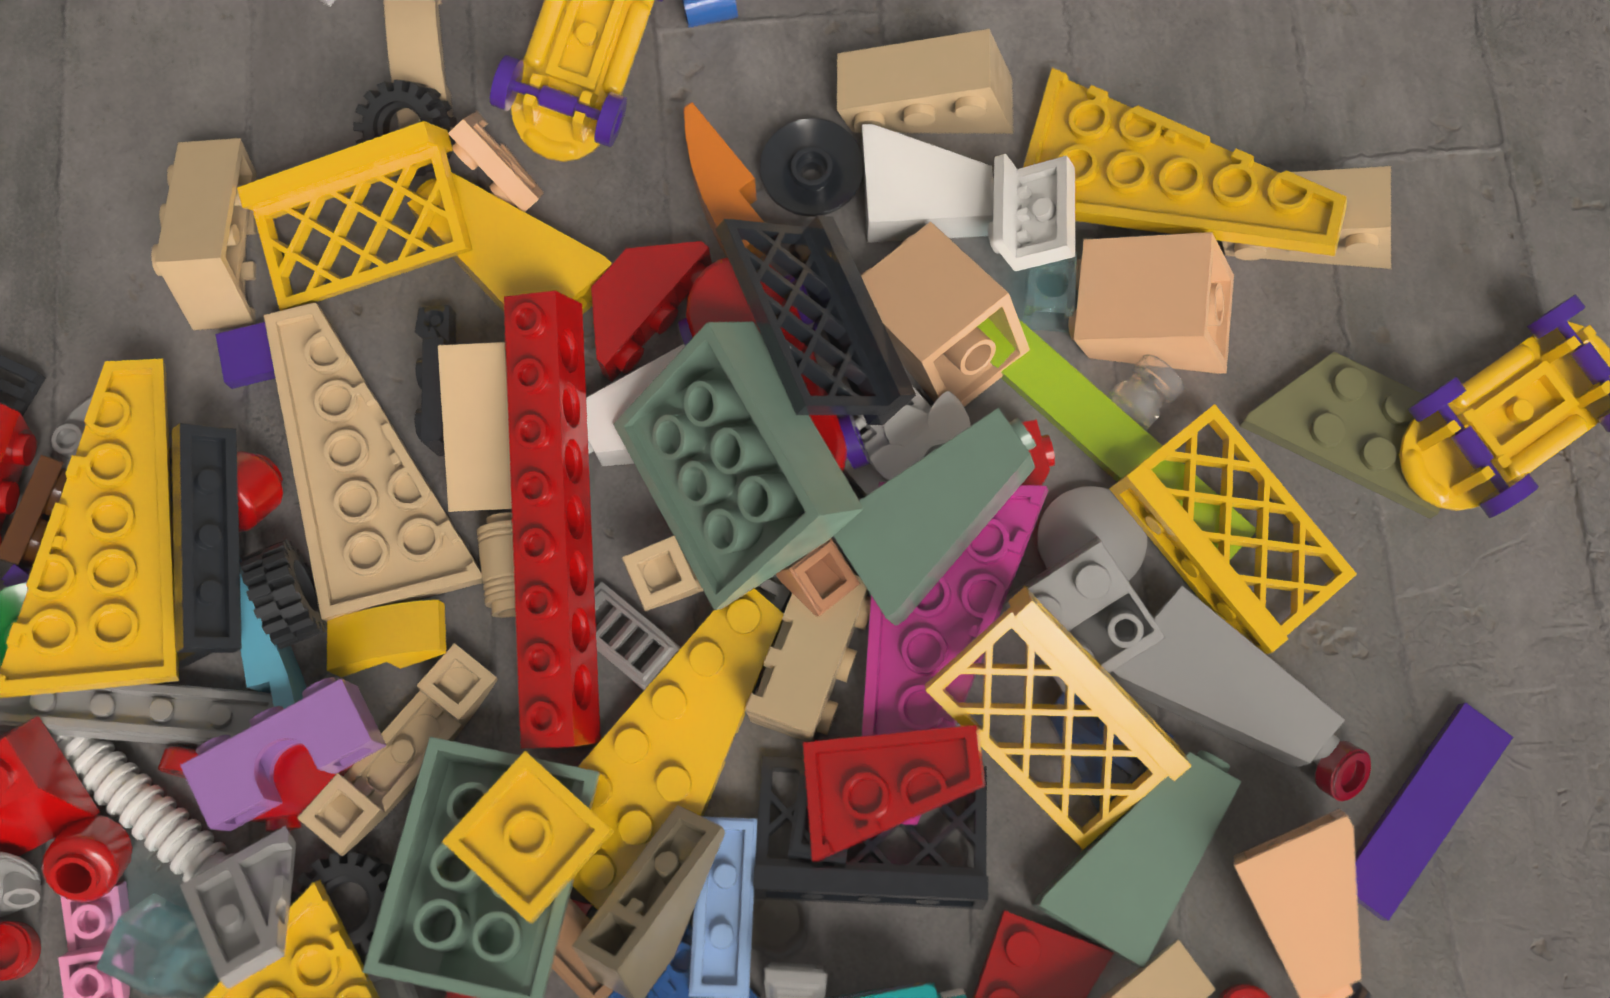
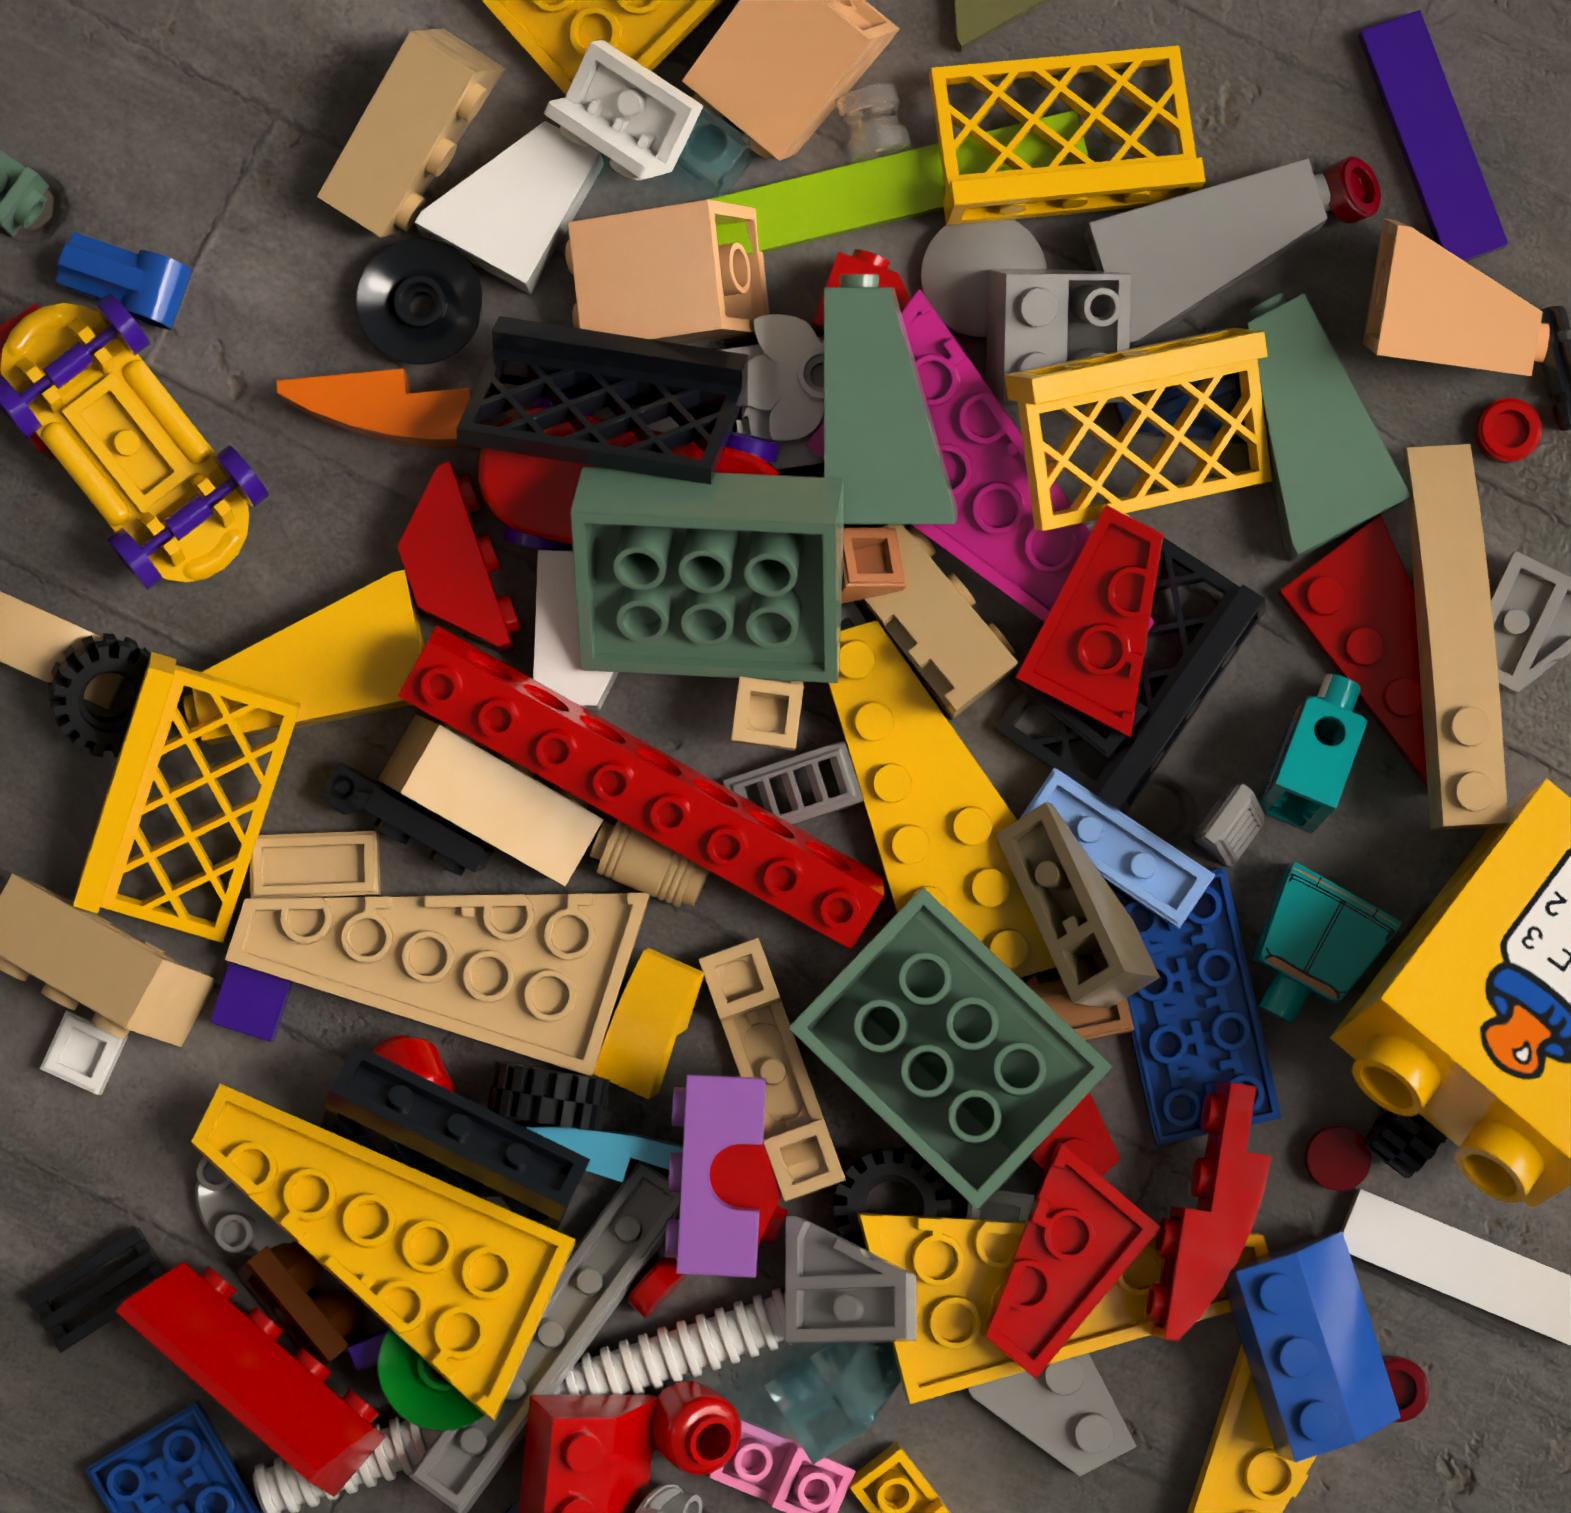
camera: 60 degrees left, 10 degrees up
yellow tile [442,751,614,924] -> none
light nougat wing [448,111,544,212] -> none
none -> white tile [40,1010,128,1095]
none -> tan tile [250,831,381,898]

